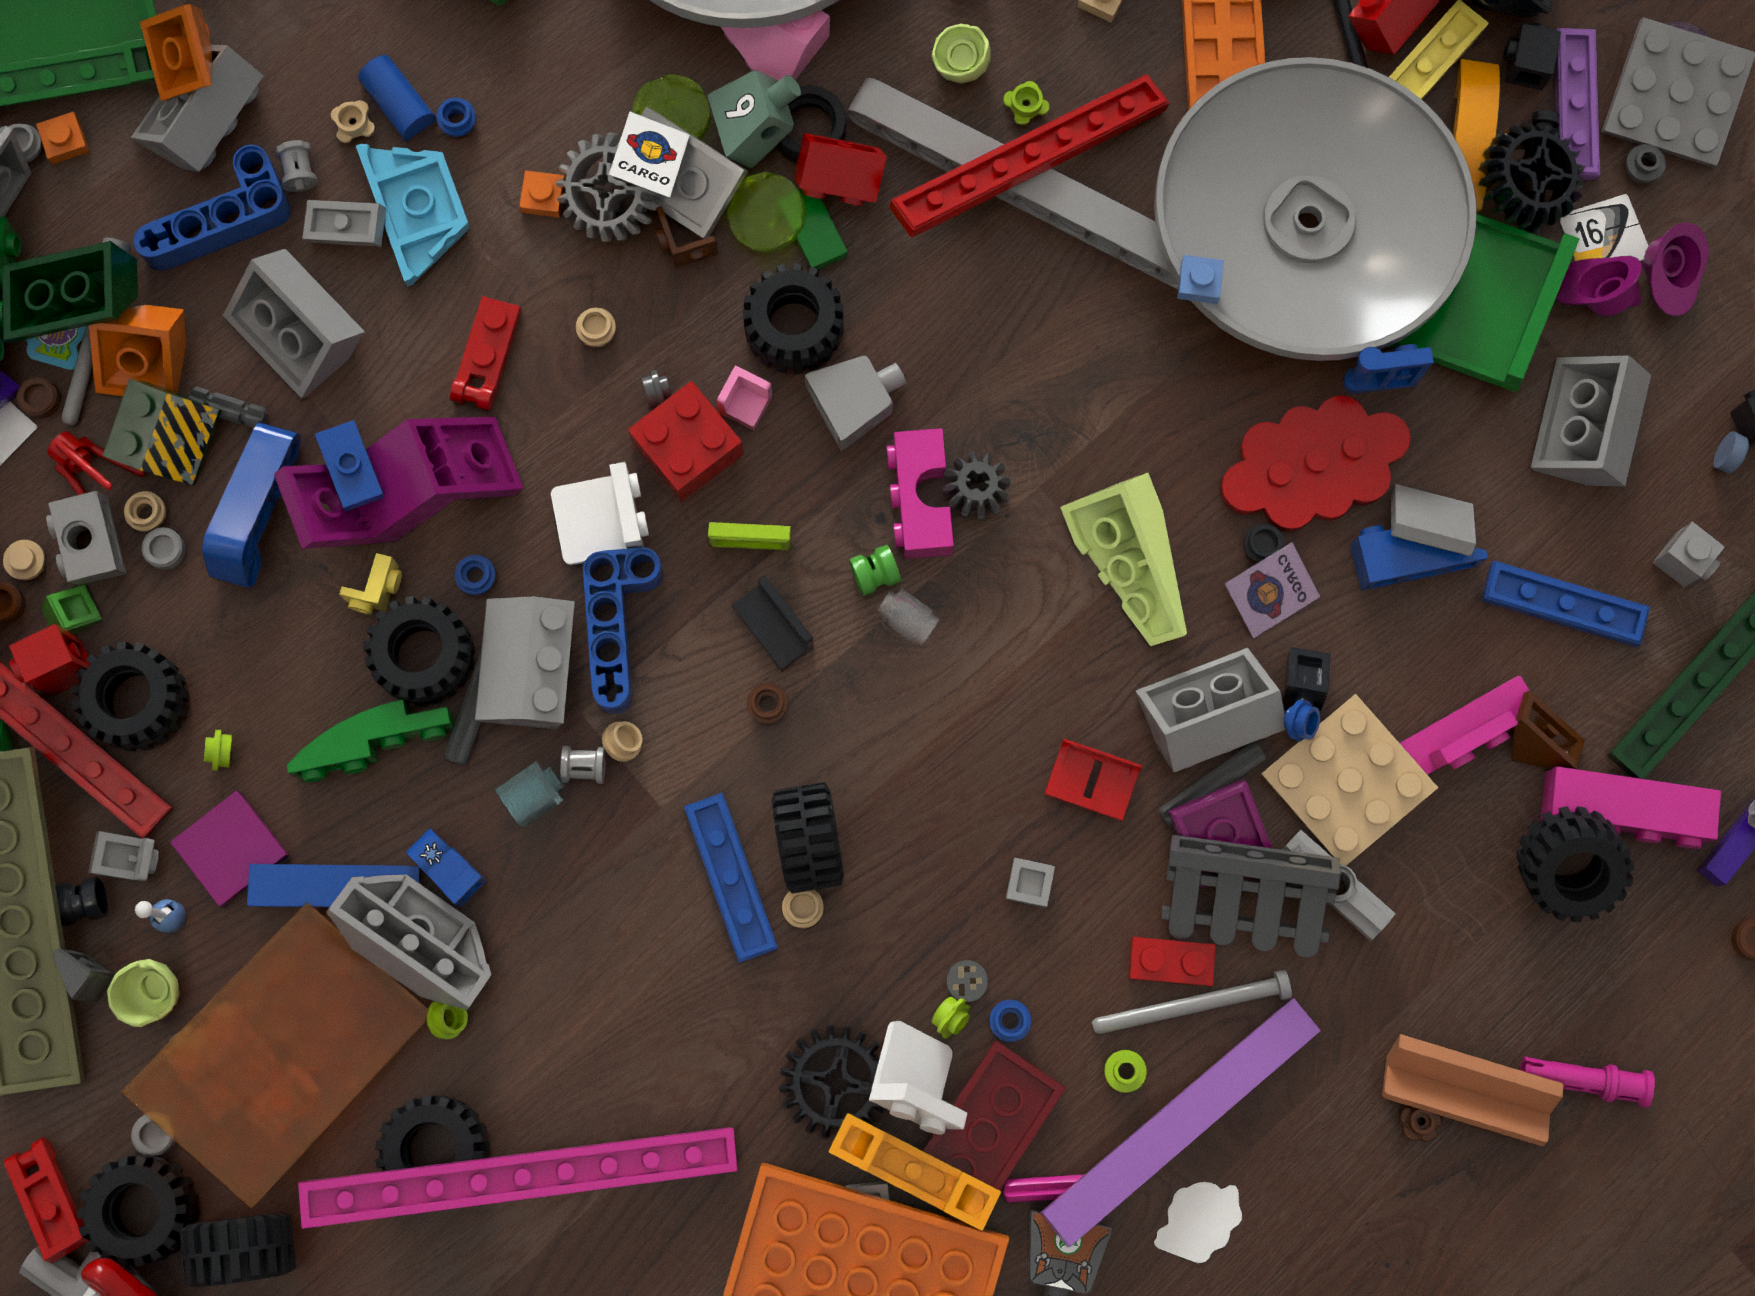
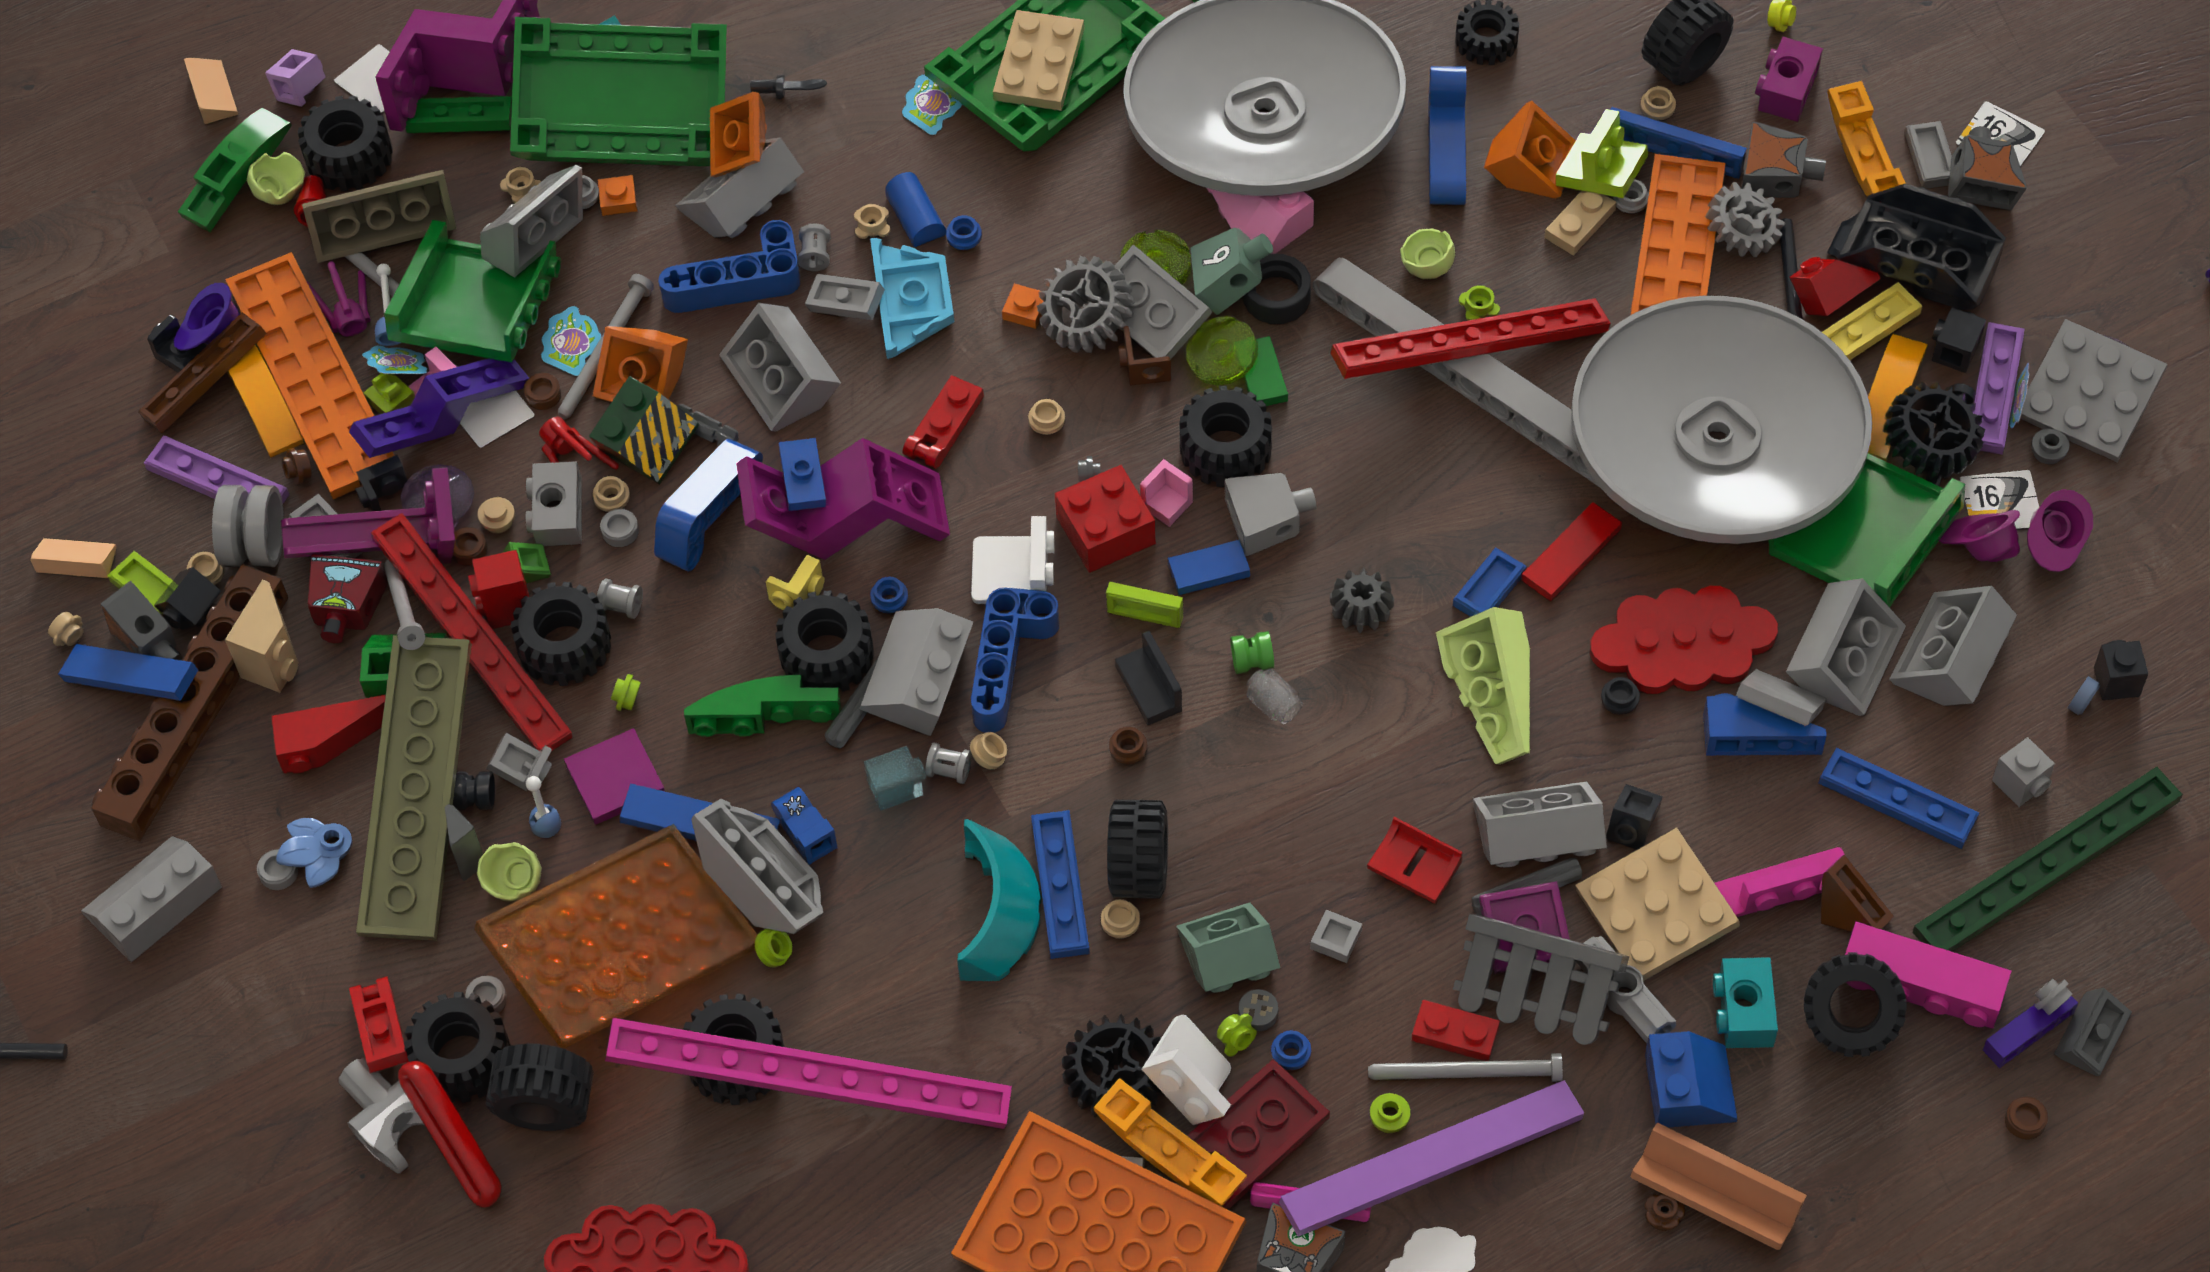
camera: 20 degrees right, 20 degrees down
dark green slope [2,241,138,343] -> none
white sticker [609,112,690,198] -> none
red brick [793,133,887,206] -> none
dark pink arch [886,428,954,559] -> none
medium blue plate [1177,255,1224,304] -> none
clear purple sticker [1225,542,1320,638] -> none
blue plate [1284,700,1320,741] -> none
blue plate [1343,344,1434,394] -> none
dark pink pin [1520,1056,1655,1108] -> none
none -> light grey bush [597,578,643,619]
none -> teal windscreen [957,819,1041,981]
none -> blue tile [1168,540,1250,595]
none -> sand green slope [1176,902,1280,992]
none -> blue tile [1453,547,1527,617]
none -> red tile [1521,502,1622,601]
none -> blue slope [1645,1031,1737,1128]
none -> teal brick [1713,957,1778,1048]
none -> light grey slope [1786,578,1906,716]
none -> sticker [2009,363,2029,429]

